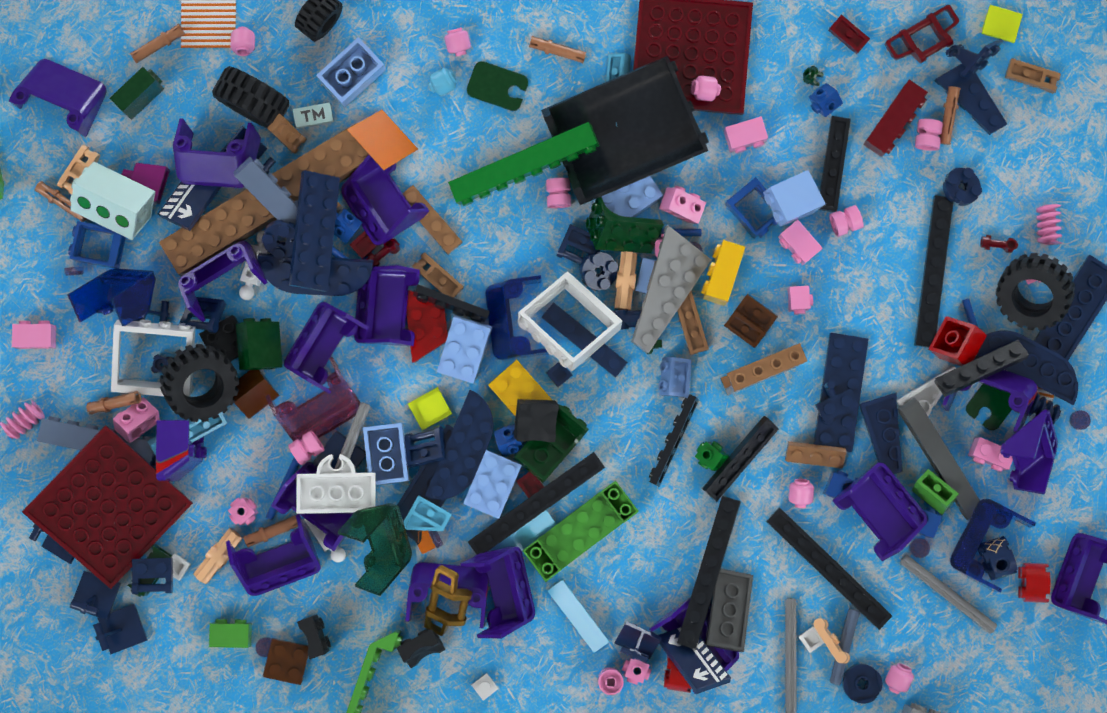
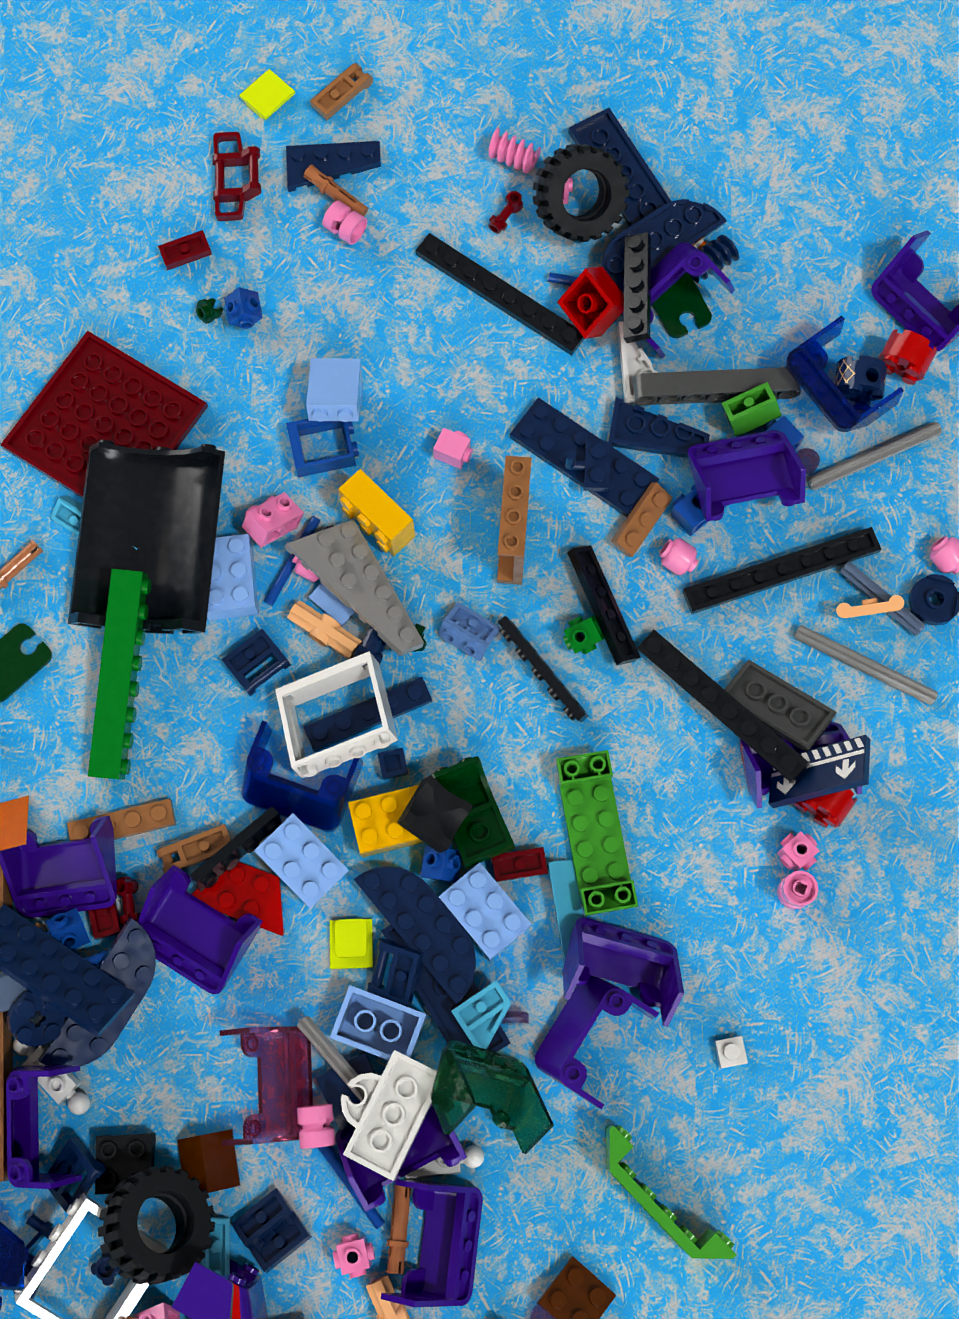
camera: 60 degrees left, 10 degrees down
dark green brick [236,318,283,370] -> none
dark purple windscreen [284,302,370,394] -> none
black brick [297,614,331,659] -> none
black brick [397,629,445,668] -> none
orange sticker [410,530,435,554] -> none
pearl gold bar [424,565,472,636] -> none
black plate [468,452,605,555] -> none
bright pink wheel [546,178,571,209] -> none
medium azure slope [547,579,610,653] -> none
plate [579,251,618,290] -> none
dark green bracket [586,197,664,254] -> none
dark blue plate [615,621,662,663] -> none
medium nougat plate [677,291,709,355] -> none
bright pink head [691,76,721,101] -> none
bright pink brick [723,116,768,154] -> none
reddish brown slope [724,294,778,348] -> none
bright pink brick [778,219,823,265] -> none
white plate [798,625,824,653] -> none
black plate [818,116,851,212] -> none
bright pink wheel [829,205,864,237] -> none
dark red brick [863,79,928,157] -> none
dark blue plate [943,168,982,206] -> none
dark blue plate [946,39,1003,76] -> none
bright pink brick [968,437,1013,472] -> none
dark purple windscreen [1001,410,1058,494] -> none
clear purple tile [1069,410,1091,430] -> none
none -> dark blue slope [231,1188,312,1273]

